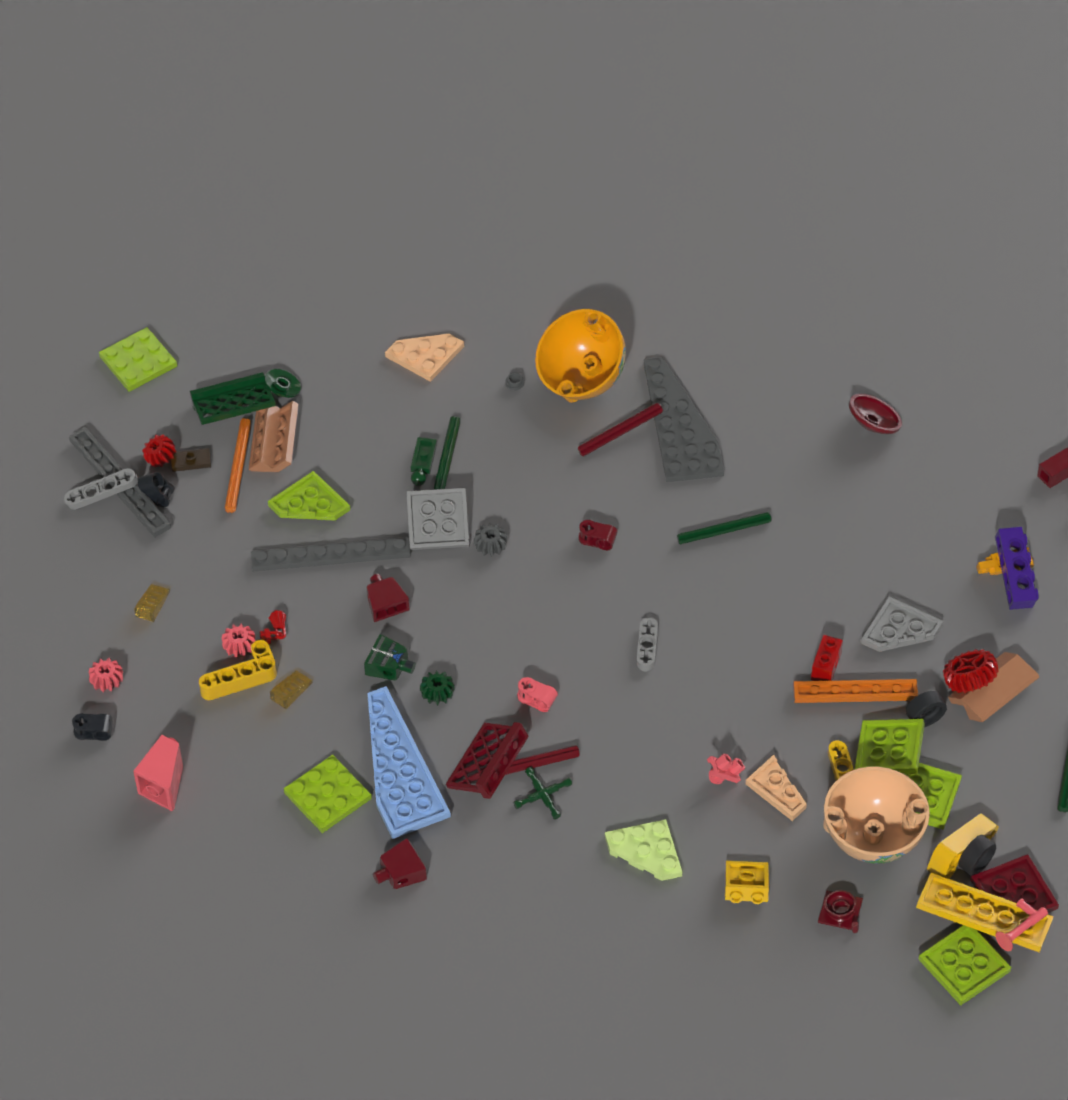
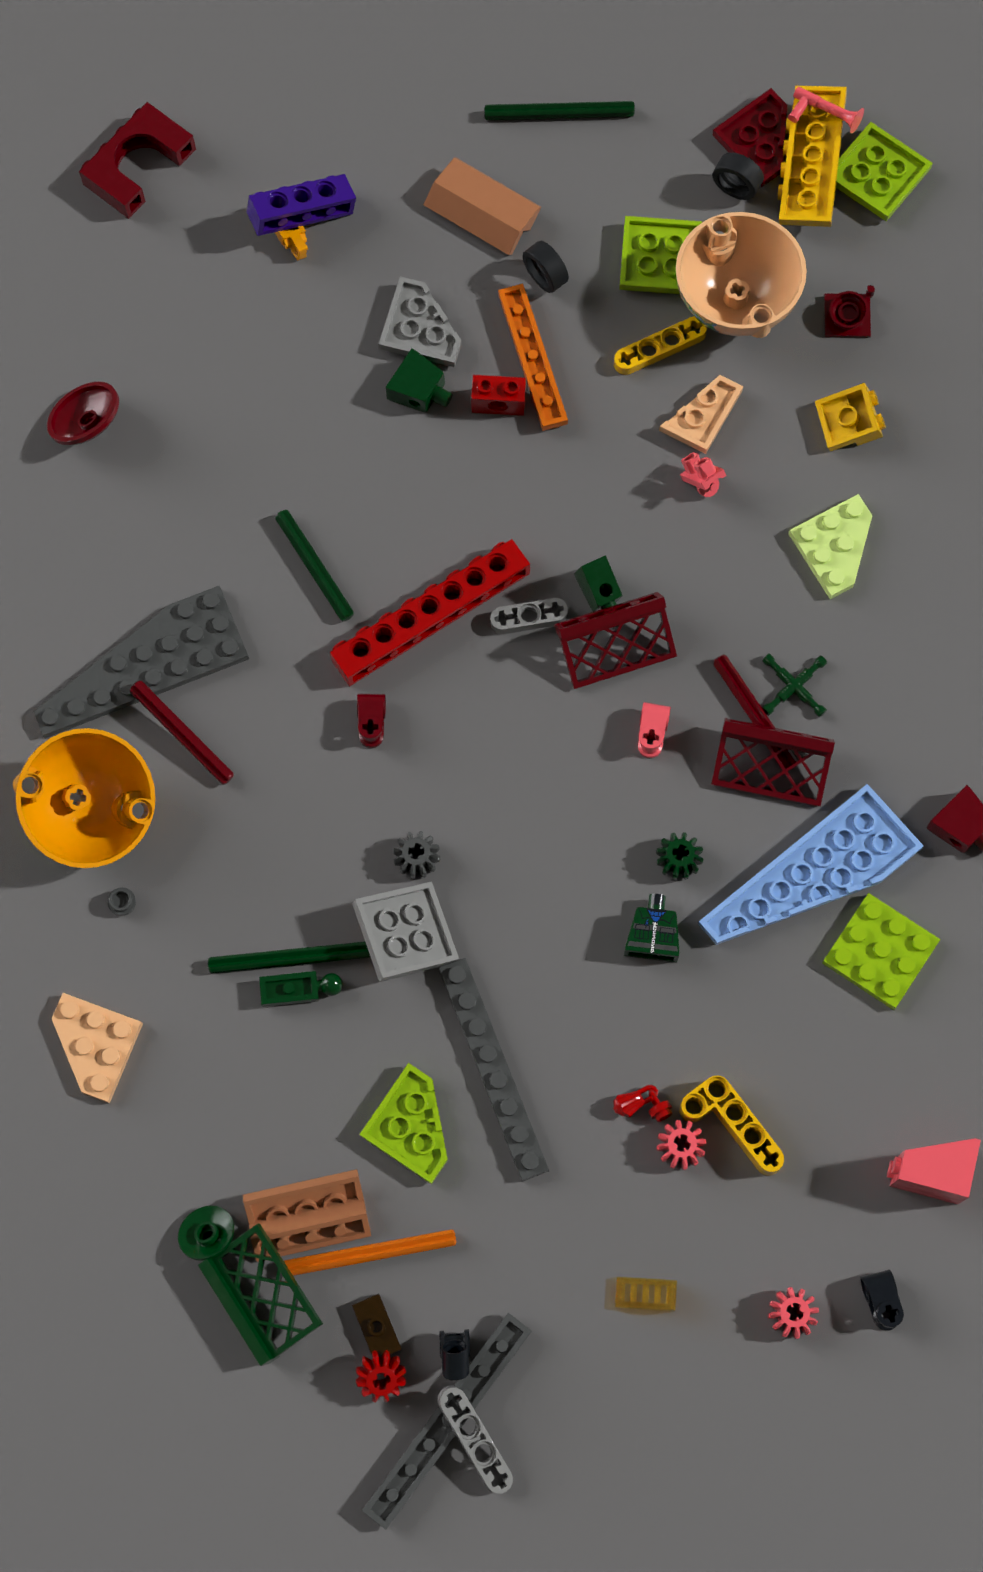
camera: 105 degrees left, 20 degrees up
lime plate [99,327,177,392] -> none
clear yellow slope [270,670,312,709] -> none
dark red torso [366,574,410,622] -> none
lime plate [854,719,925,774] -> none
yellow beam [927,813,999,879] -> none
red gear [943,649,999,693] -> none
none -> red brick [330,539,530,687]
none -> dark green torso [385,348,453,412]
none -> dark red fence [554,592,677,689]
none -> dark green torso [574,555,622,612]

